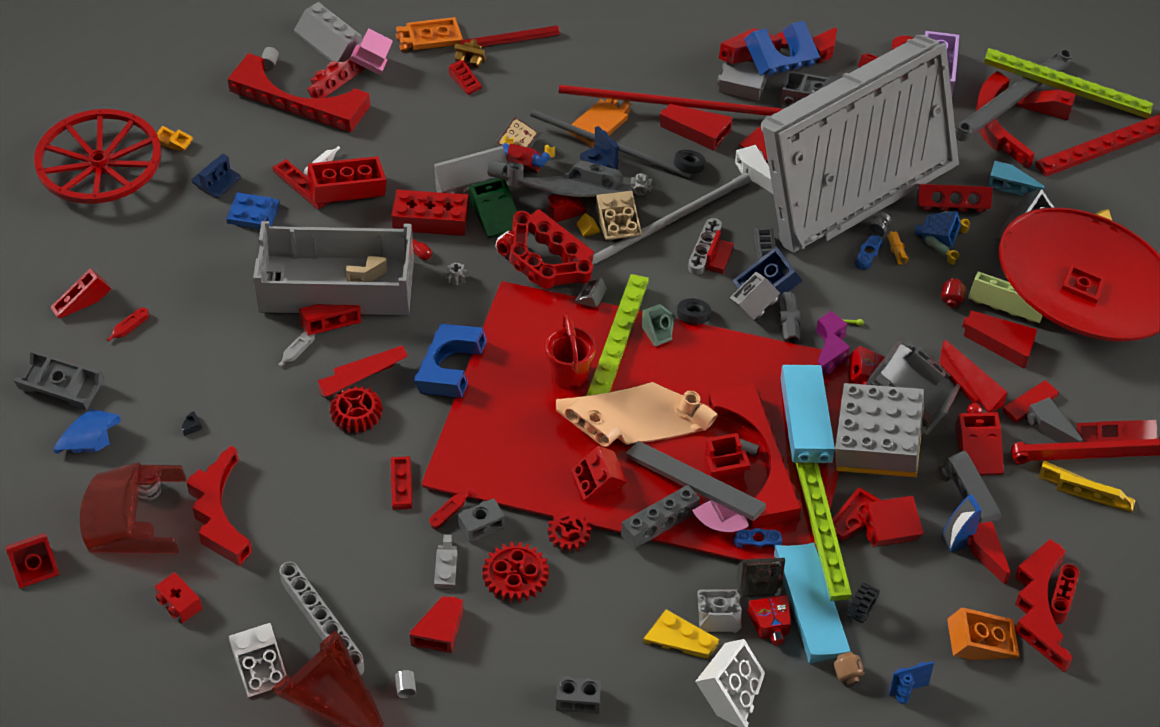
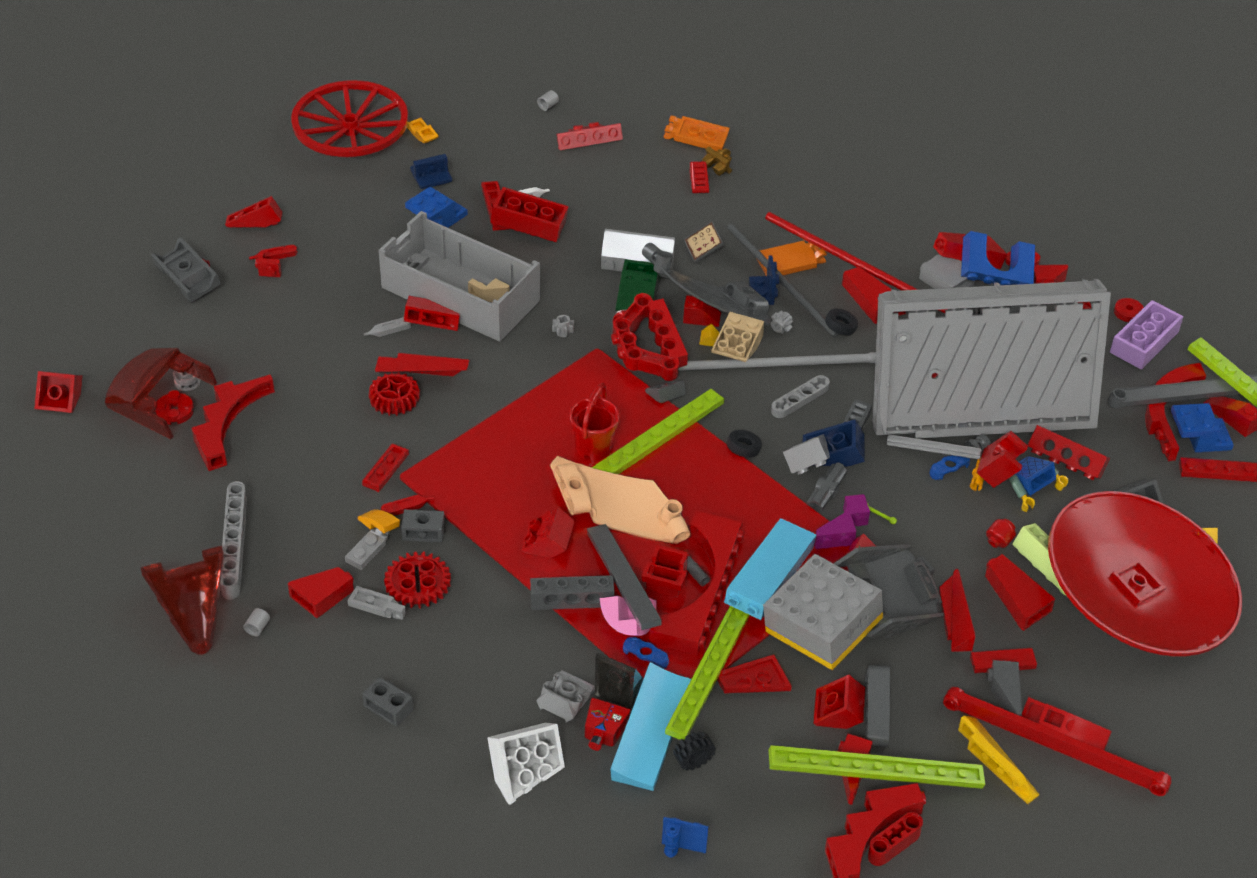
camera: 30 degrees right, 5 degrees down
blue slope [54,409,121,454] -> none
red brick [155,572,202,624] -> none
black tile [182,411,202,436] -> none
red arch [228,53,371,132] -> none
white slope [229,623,289,697] -> none
light grey slope [294,2,362,62] -> none
bright pink plate [349,28,393,75] -> none
red brick [391,190,469,236] -> none
red cylinder [413,239,432,261] -> none
blue arch [414,324,487,398] -> none
red axle [461,25,560,47] -> none
torso [502,135,555,173] -> none
red gear [547,509,591,553] -> none
sand green slope [642,304,675,346] -> none
yellow wing [643,609,719,659] -> none
red panel [706,230,734,274] -> none
medium nougat head [834,652,864,685] -> none
red brick [861,496,924,548] -> none
slope [942,494,982,552] -> none
orange slope [947,608,1020,660] -> none
red slope [955,403,1004,476] -> none
medium azure slope [988,161,1044,196] -> none
none -> red plate [154,390,194,425]
none -> red bracket [255,252,281,278]
none -> light grey hinge [347,586,406,620]
none -> light orange slope [358,509,400,533]
none -> lime plate [768,745,985,789]
none -> red slope [813,675,865,729]
none -> light grey axle [887,434,982,459]
none -> red piece [976,431,1028,488]
none -> blue bracket [1171,403,1234,453]

